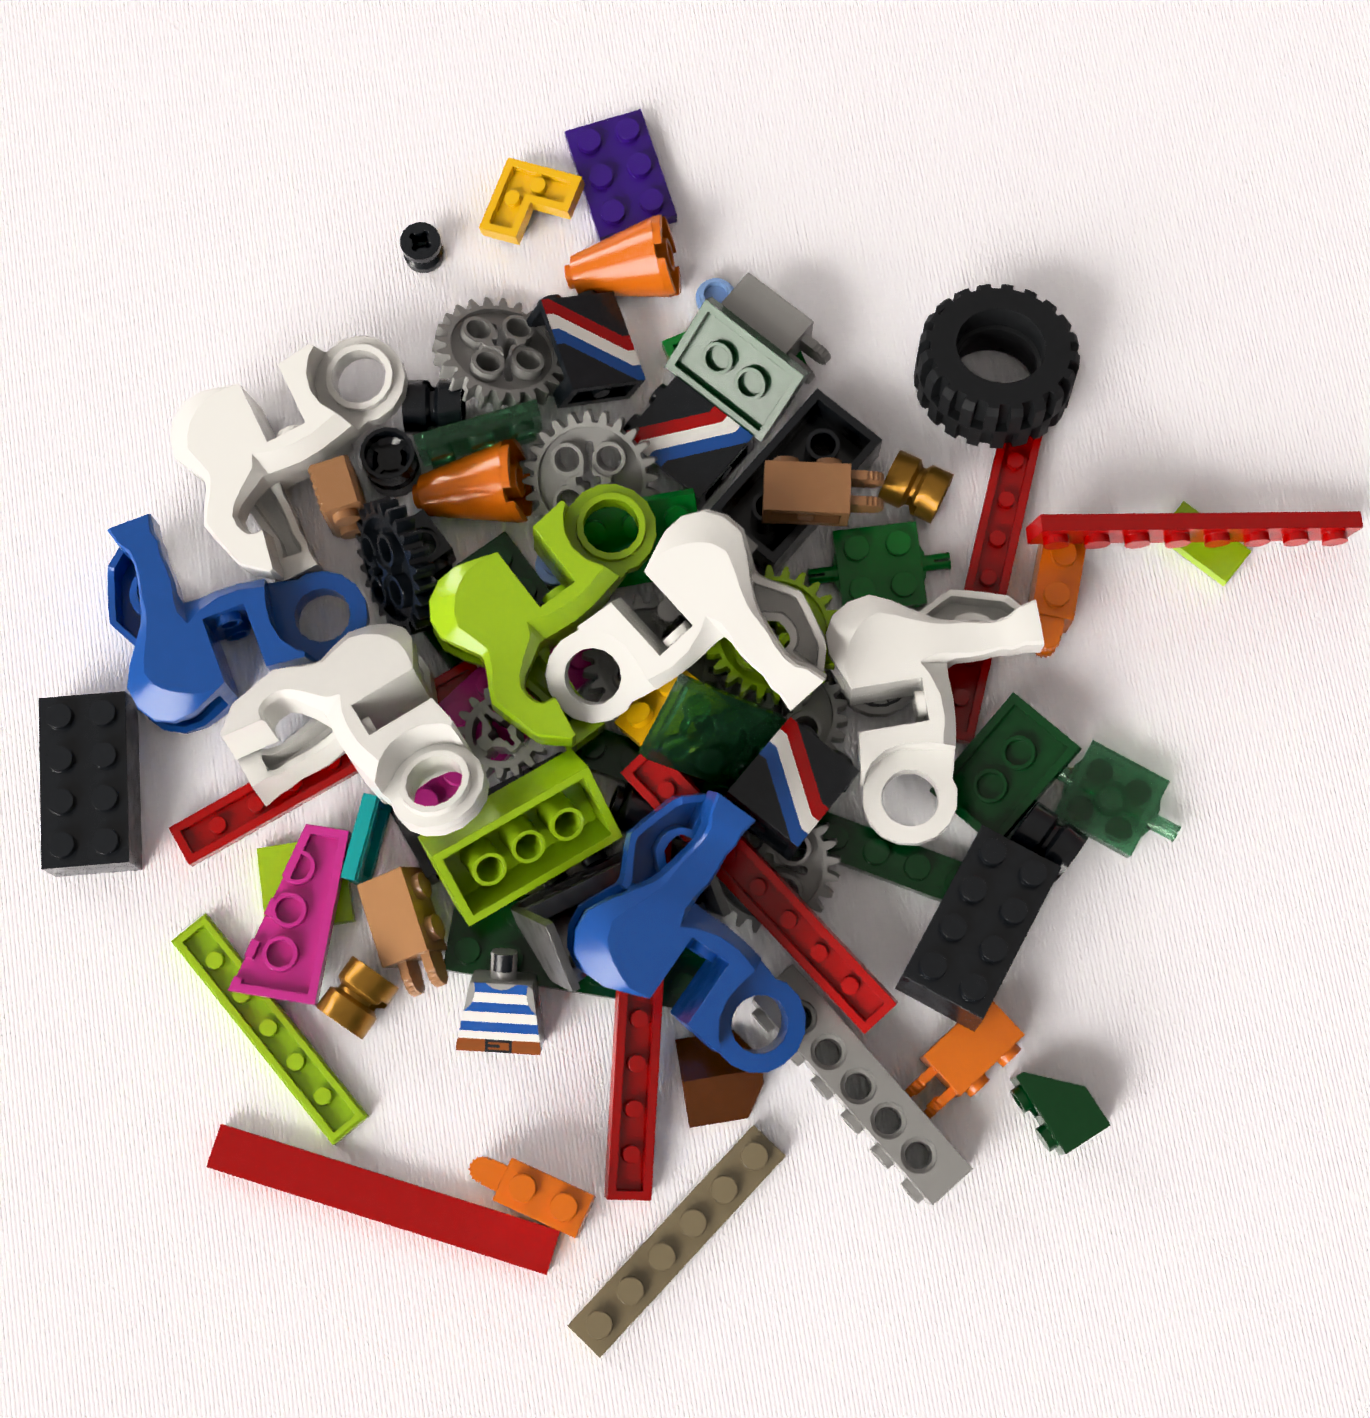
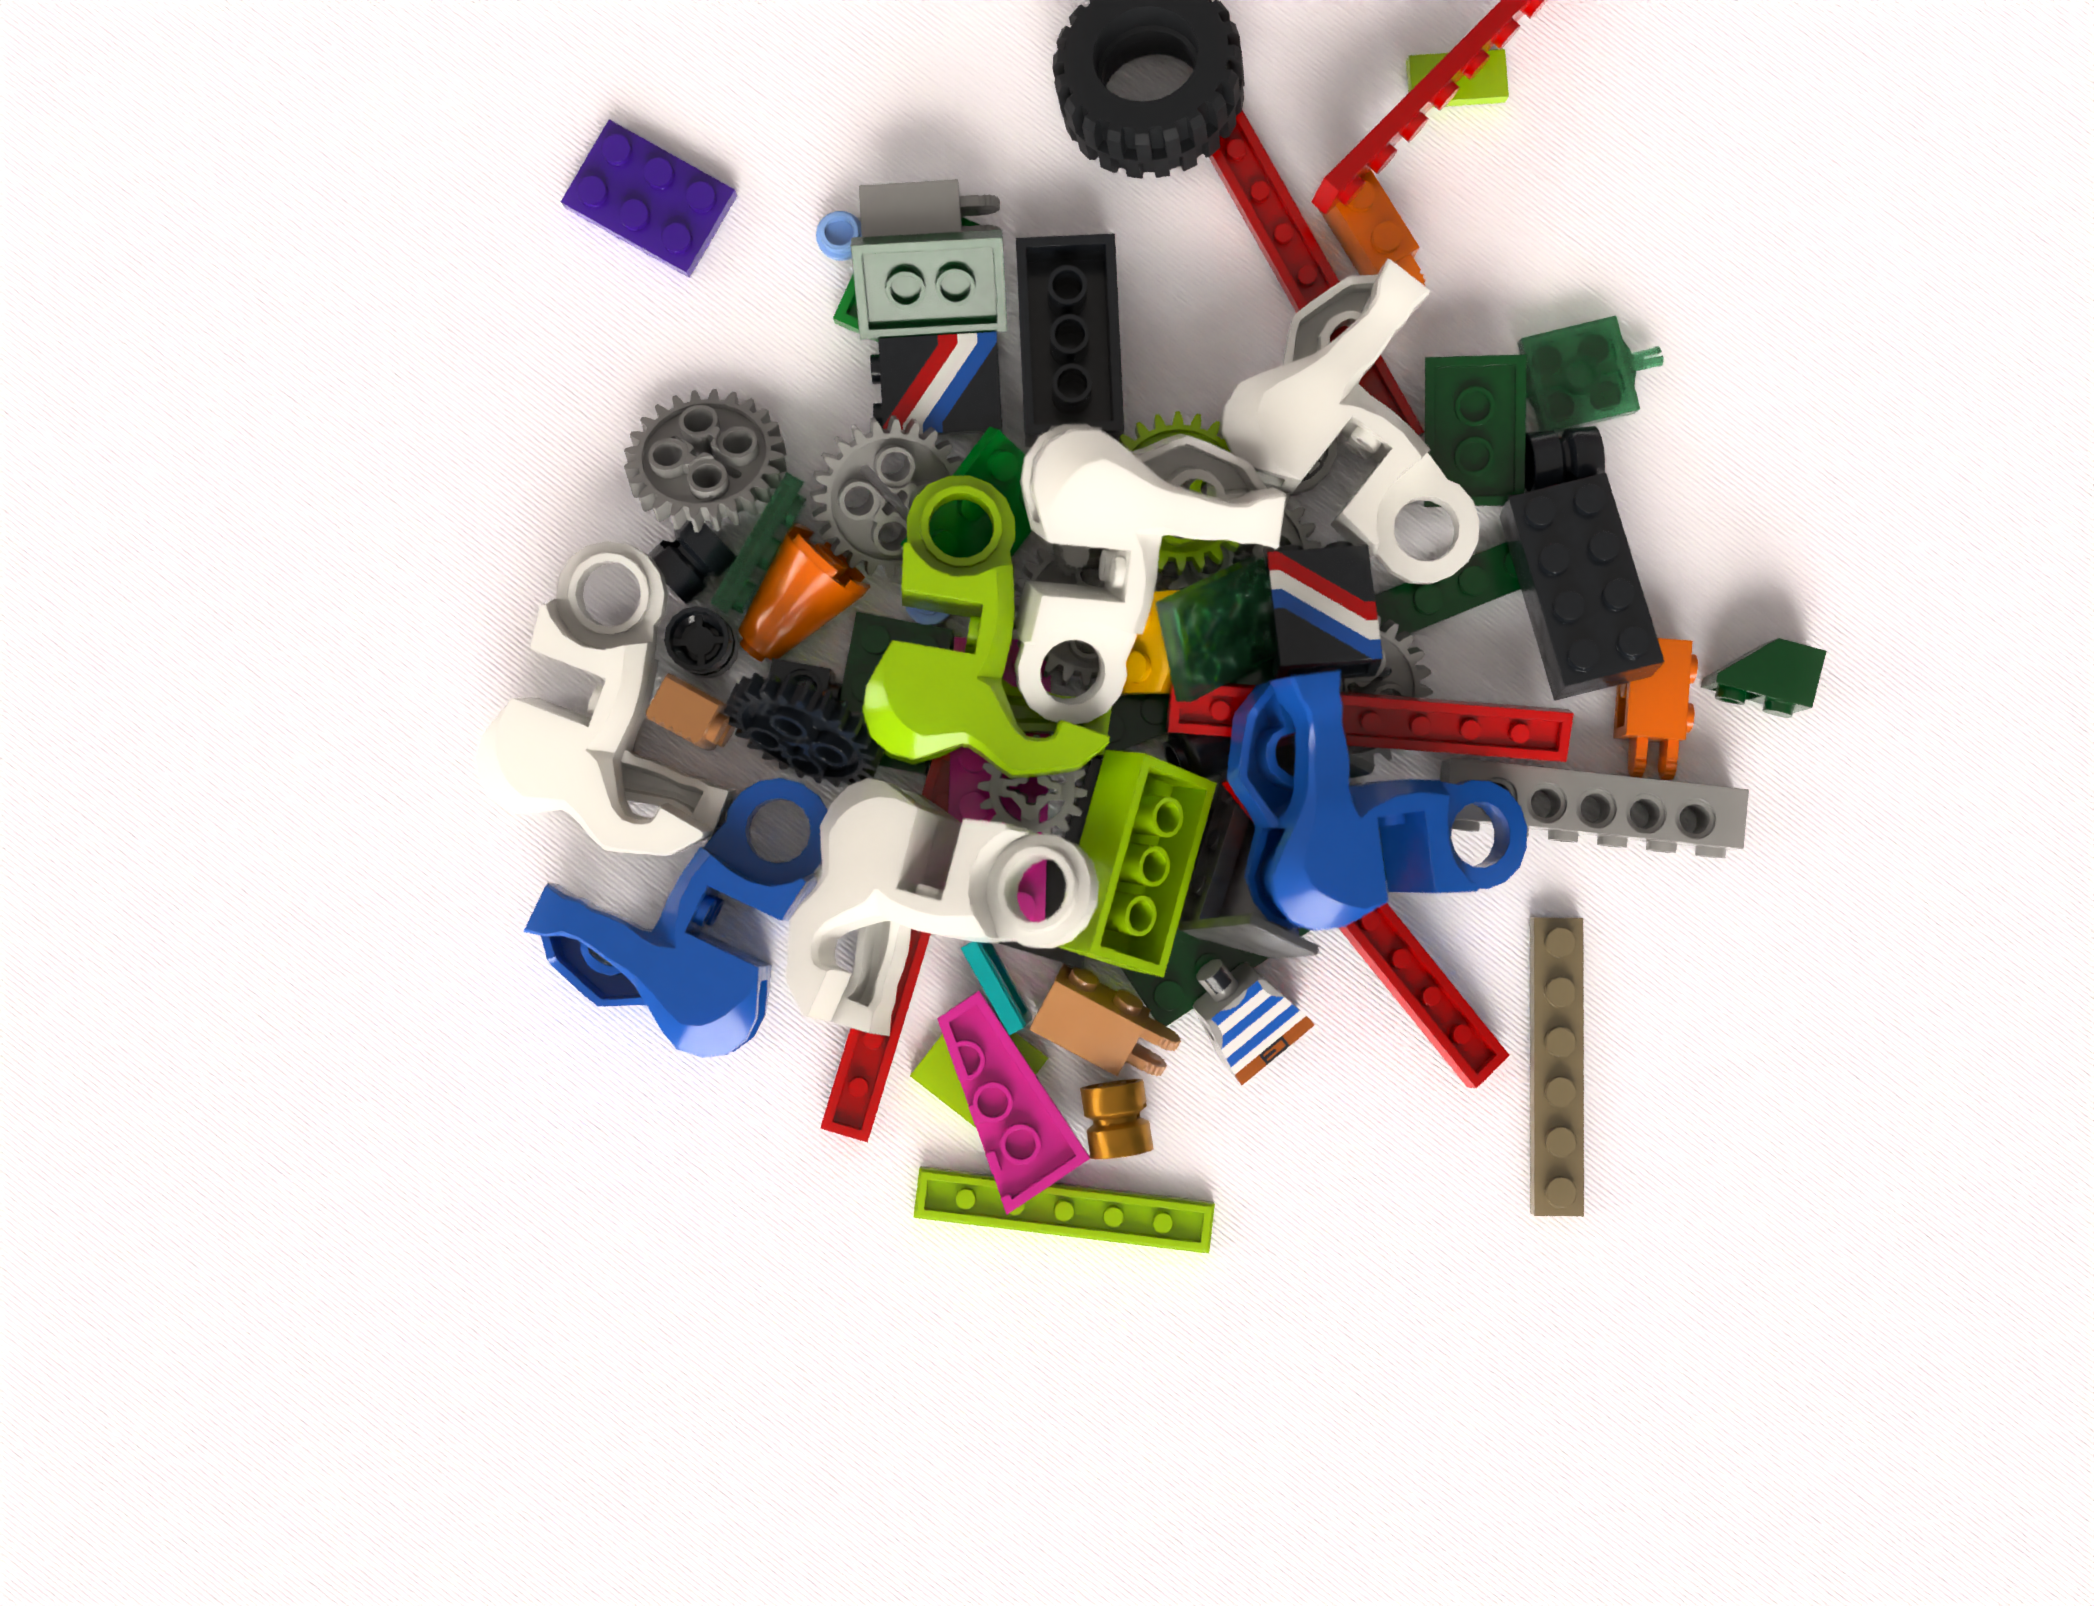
camera: 45 degrees left, 10 degrees up
black brick [39,691,142,877] -> none
red tile [206,1124,561,1275] -> none
black wheel [400,222,444,273] -> none
orange hinge [468,1156,596,1238] -> none
yellow plate [479,157,585,245] -> none
black panel [526,290,646,409] -> none
orange cone [564,214,681,297] -> none
reddish brown slope [675,1030,764,1128] -> none
medium nougat hinge [762,456,884,527] -> none
green plate [807,521,951,608] -> none
pearl gold wheel [878,450,954,524] -> none

